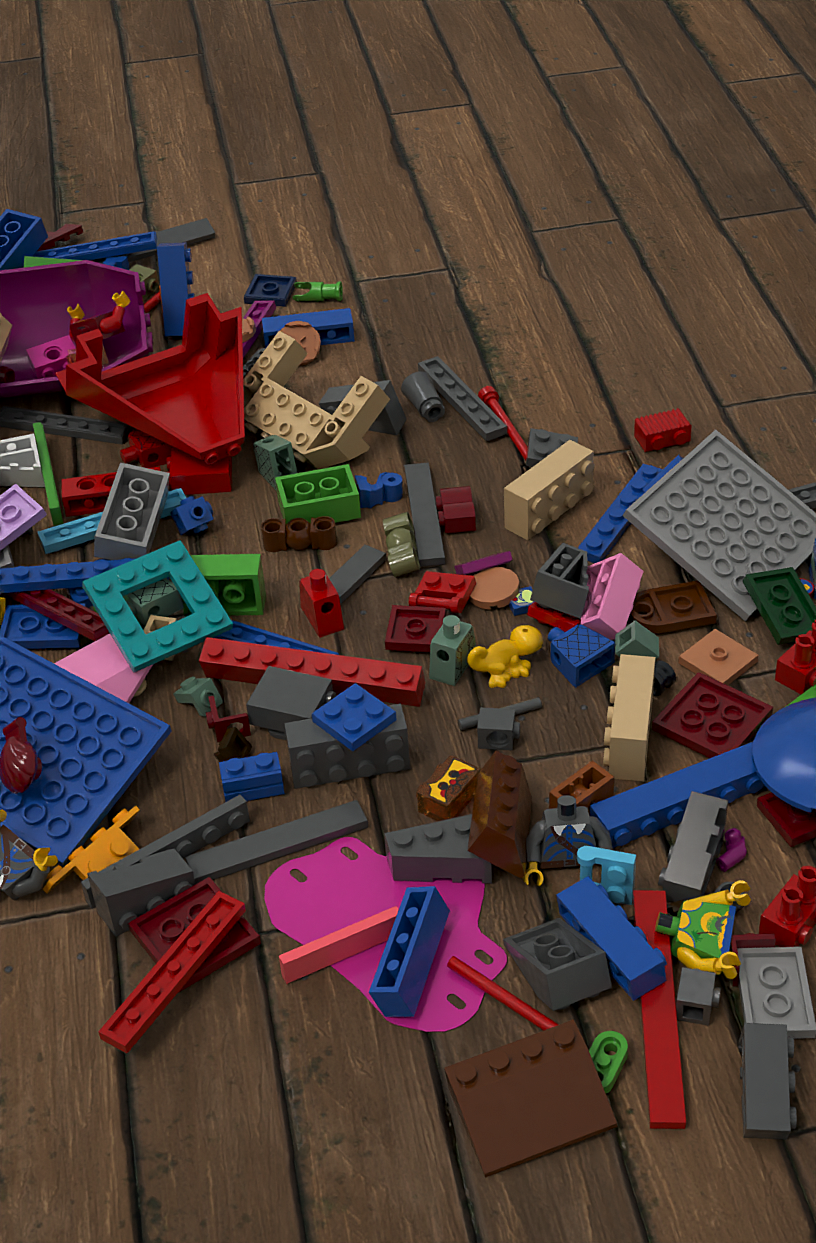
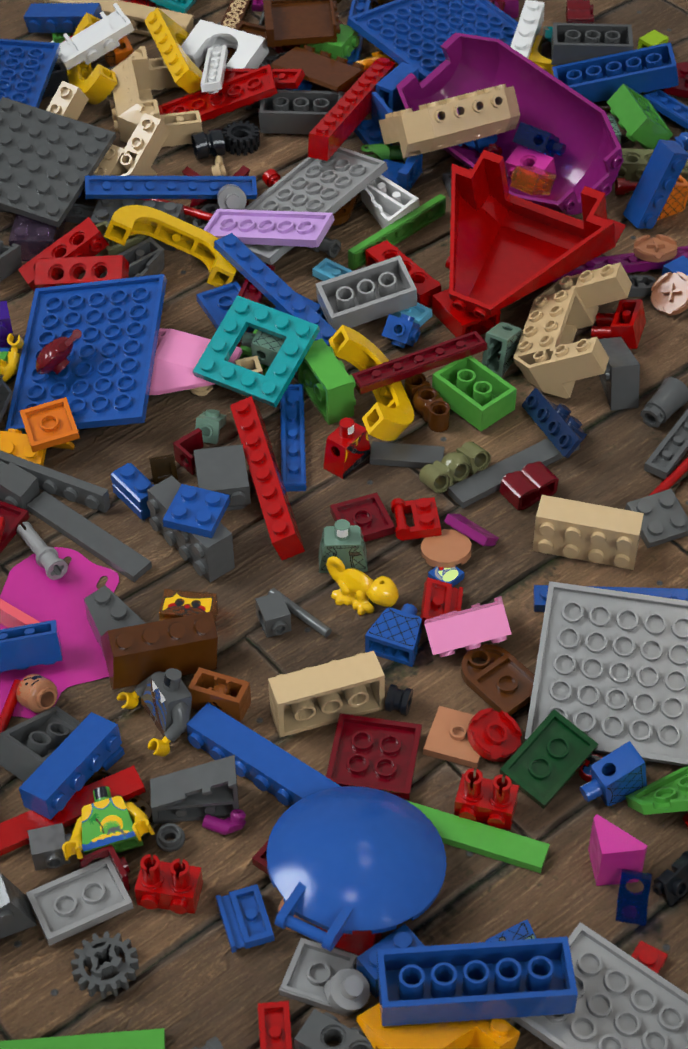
camera: 60 degrees right, 5 degrees up
torso [67,291,130,345] -> none
blue leg [355,472,403,509] -> none
dark grey wedge [530,543,589,619] -> none
medium azure plate [577,846,636,905] -> none
sand green brick [615,620,659,661] -> none
none -> light grey pin [16,522,68,580]
none -> nougat head [16,674,58,713]
none -> orange plate [20,397,80,452]
none -> yellow arch [328,325,414,441]
none -> dark red tile [351,331,487,395]
none -> red tile [467,708,522,762]
none -> clear blue torso [512,122,566,157]
none -> dark blue bracket [522,388,587,458]
none -> red brick [591,299,646,349]

